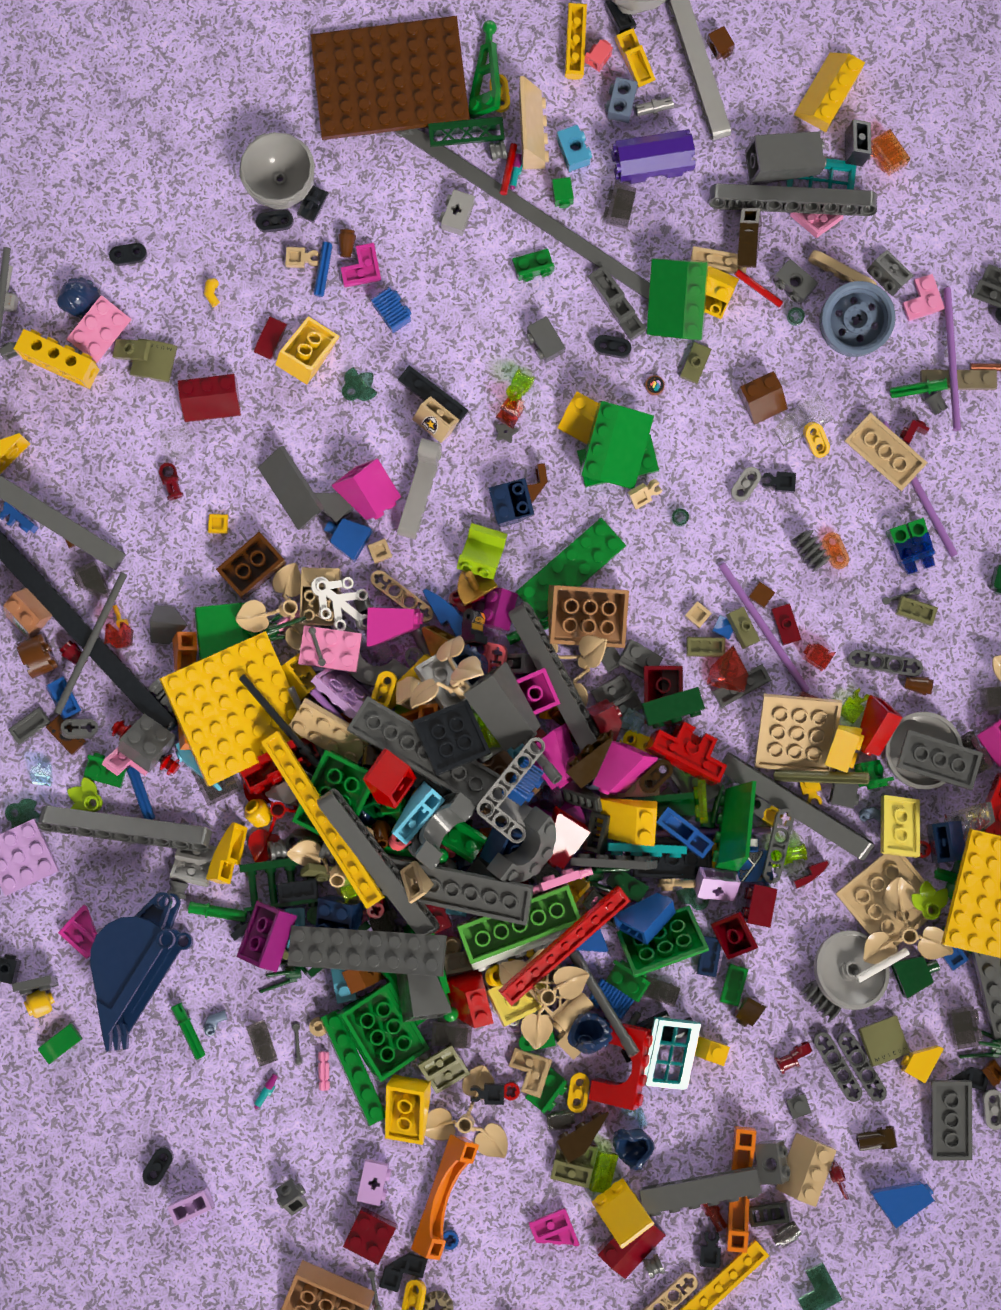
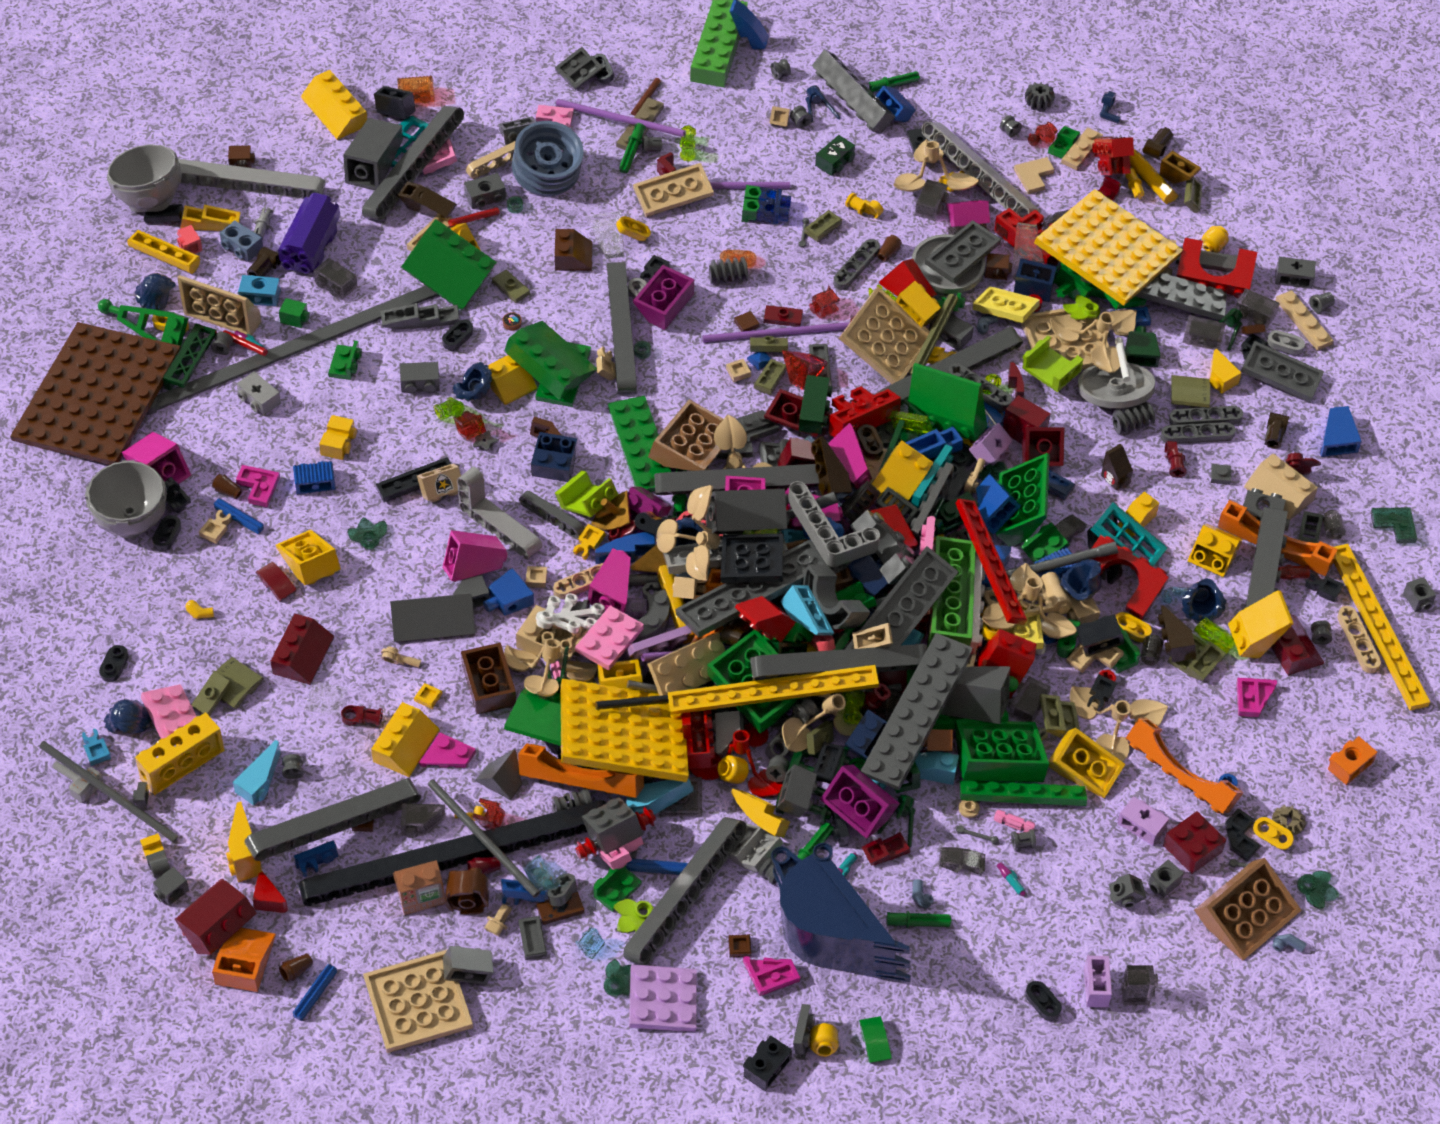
camera: 65 degrees left, 30 degrees down
dark grey hinge [308,627,326,666] -> none
yellow plate [371,671,397,707] -> none
green plate [719,963,749,1007] -> none
none -> dark azure plate [82,728,111,766]
none -> dark pink slope [122,432,191,484]
none -> dark blue hair [134,273,176,310]
none -> medium azure slope [233,740,281,805]
none -> dark brown piece [247,246,281,277]
none -> dark grey wheel [282,754,303,779]
none -> yellow brick [319,415,357,460]
none -> yellow slope [371,702,440,778]
none -> tan plate [381,646,421,668]
none -> dark pink wing [419,732,476,768]
none -> dark blue hair [453,362,492,402]
none -> tan piece [484,904,512,937]
none -> dark grey beam [519,491,585,539]
none -> clear light blue slope [523,854,560,892]
none -> yellow plate [573,524,606,560]
none -> dark grey beam [607,262,637,393]
none -> magenta slope [633,265,695,330]
none -> clear neon green connector [679,125,696,161]
none -> reddish brown tile [728,934,751,957]
none -> dark grey brick [777,764,817,818]
none -> teal piece [838,853,857,877]
none -> yellow connector [845,192,884,219]
none -> dark red slope [862,832,911,866]
none -> reddish brown brick [985,253,1012,280]
none -> dark grey bush [1011,829,1036,851]
none -> lime panel [1022,335,1083,392]
none -> black brick [1076,614,1125,657]
none -> clear smoke brick [1121,965,1158,1005]
none -> dark grey brick [1148,859,1184,898]
none -> yellow slope [1187,524,1243,577]

